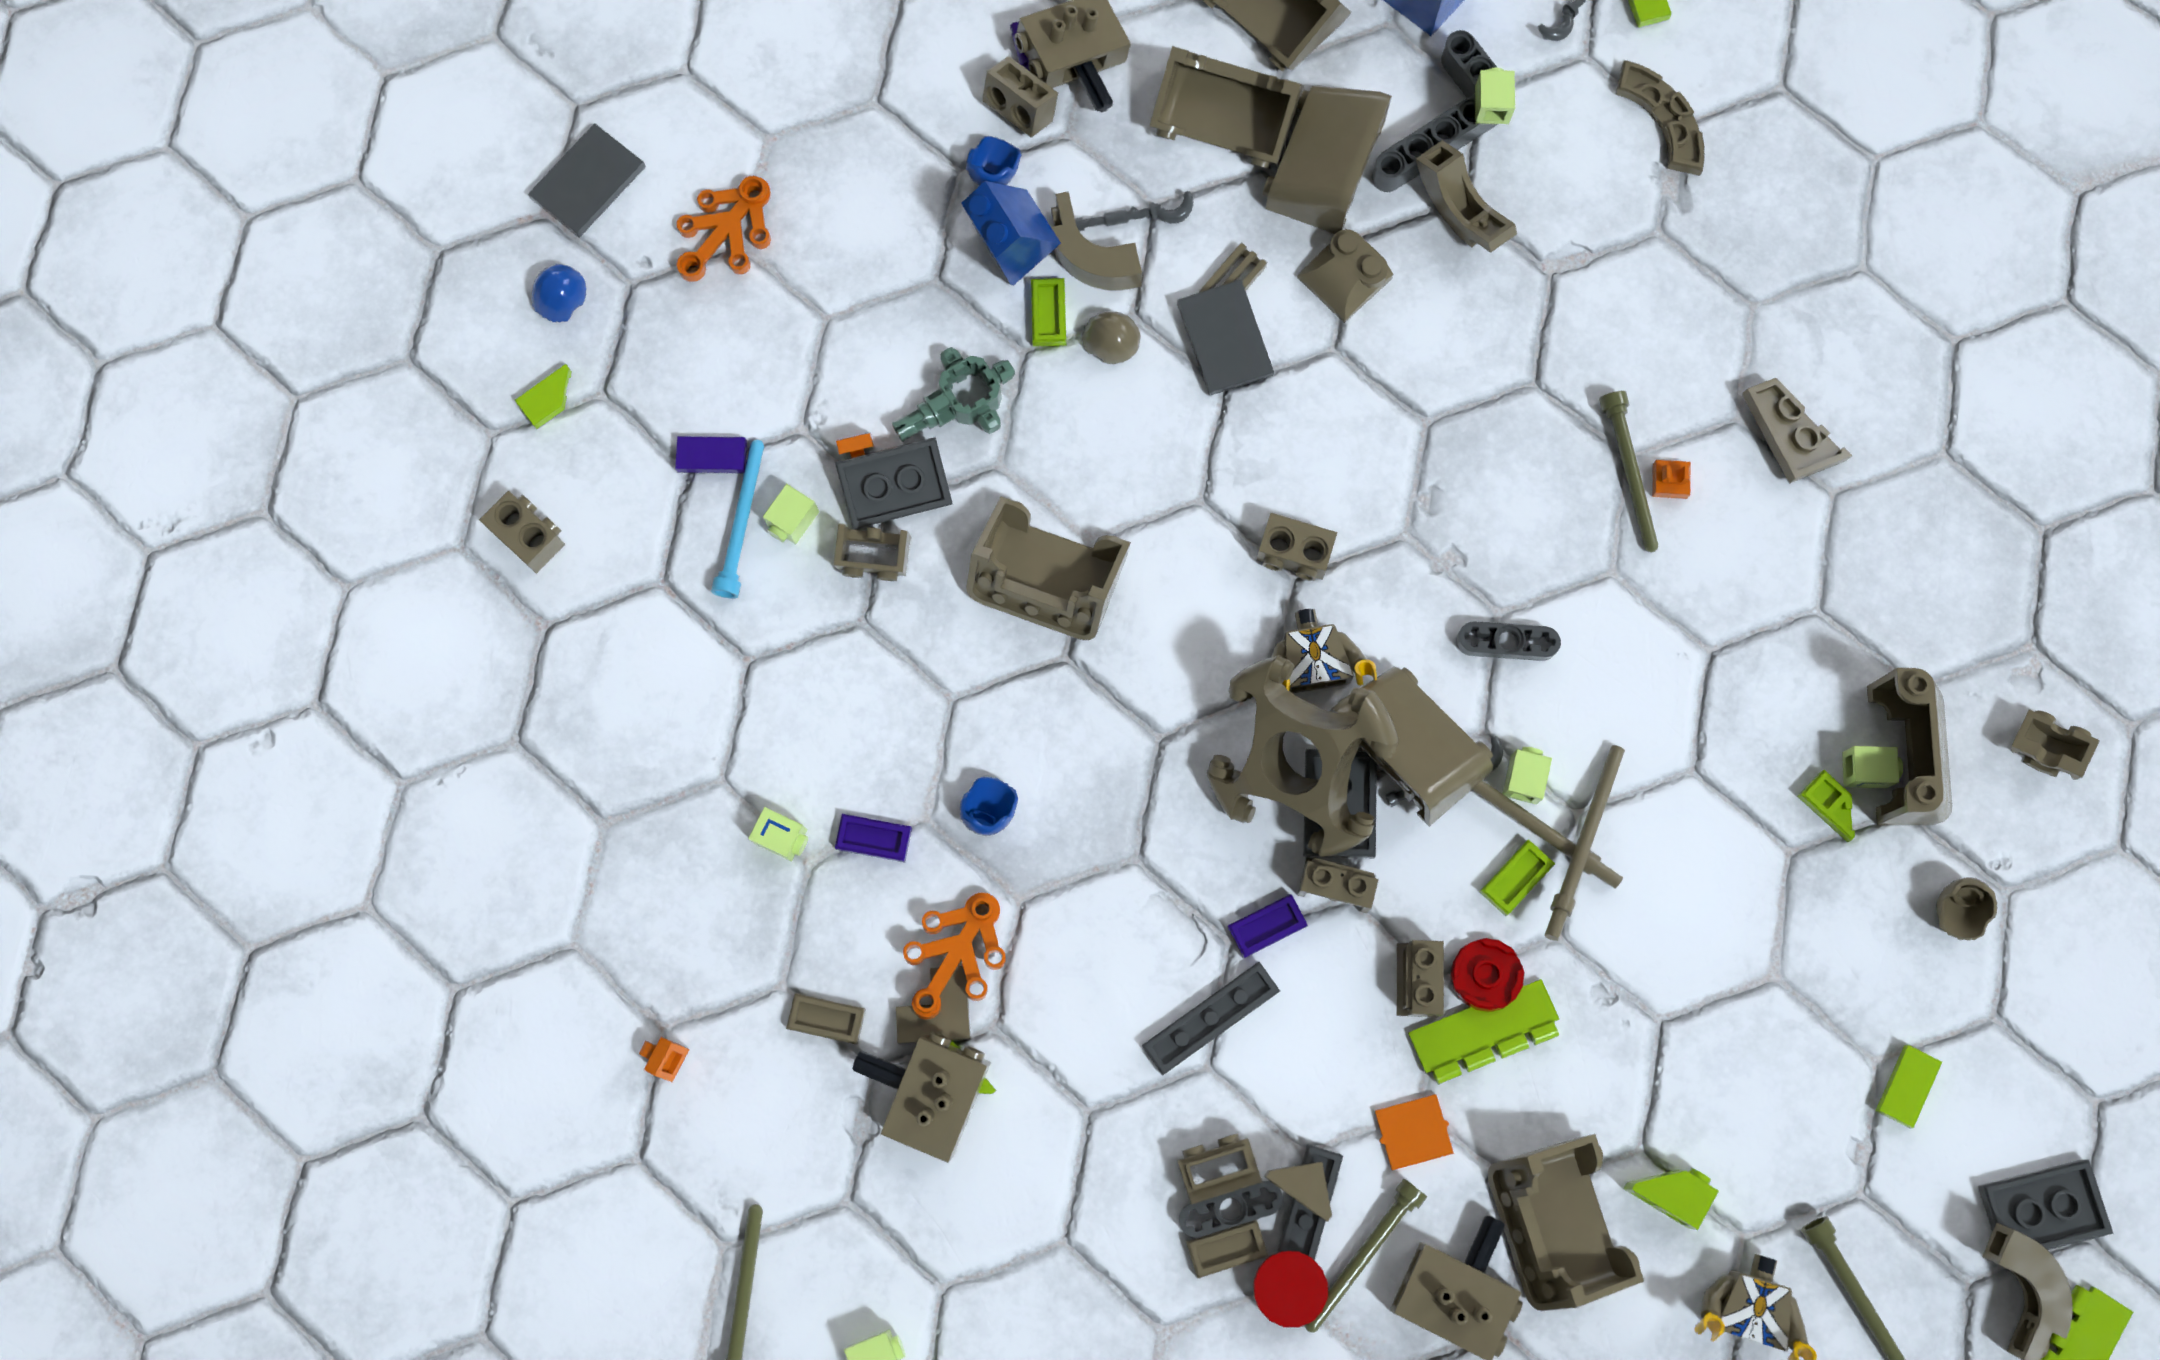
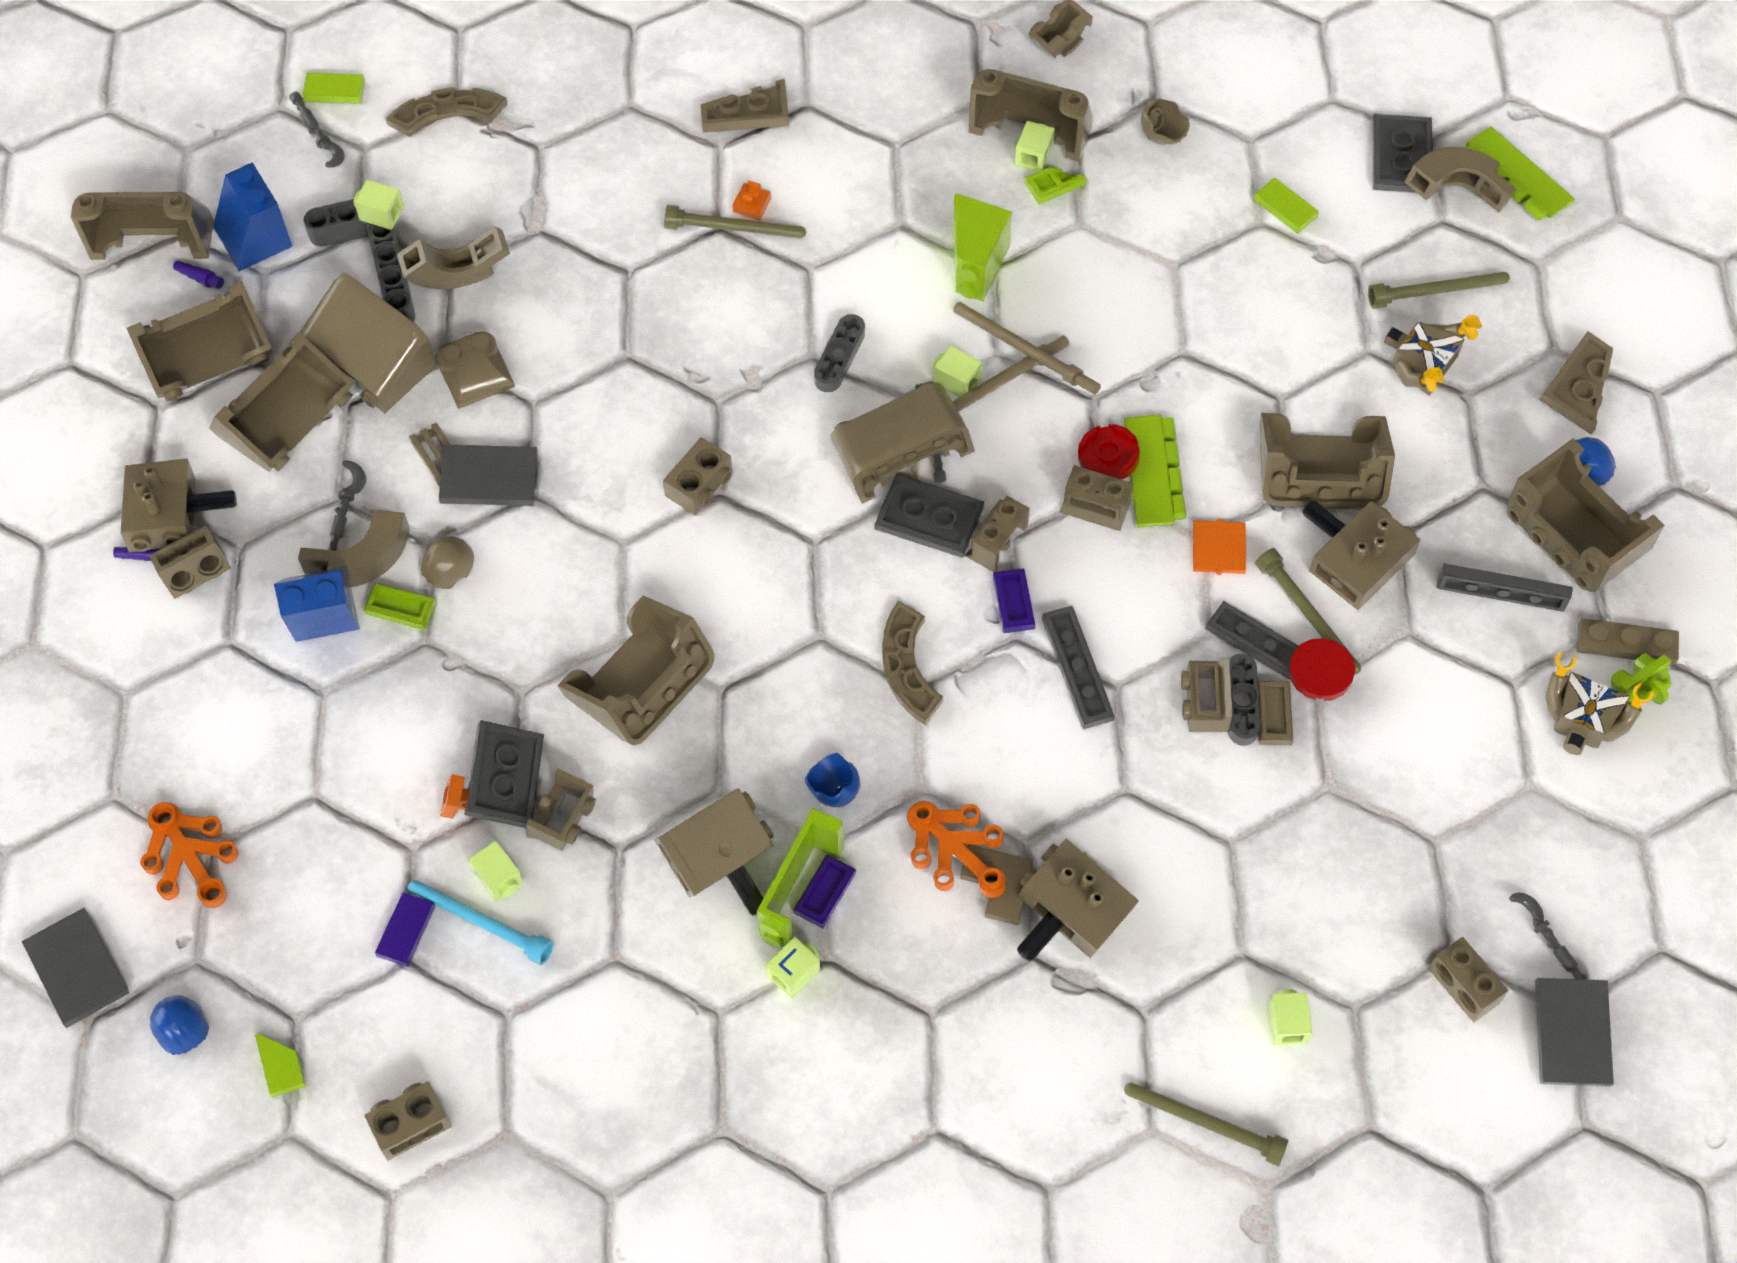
camera: 75 degrees left, 15 degrees down
orange tile [639,1037,690,1082] -> none
dark tan tile [786,993,866,1045] -> none
sand green piece [891,347,1015,442] -> none
blue hair [966,136,1021,186] -> none
dark tan piece [1207,655,1399,857] -> none
dark tan slope [1263,1162,1332,1222] -> none
torso [1271,609,1377,693] -> none
lime tile [1479,839,1555,916] -> none
lime slope [1623,1168,1719,1230] -> none
none -> dark tan piece [654,788,774,916]
none -> lime panel [757,807,844,948]
none -> dark tan tile [882,601,943,725]
none -> lime slope [952,193,1012,301]

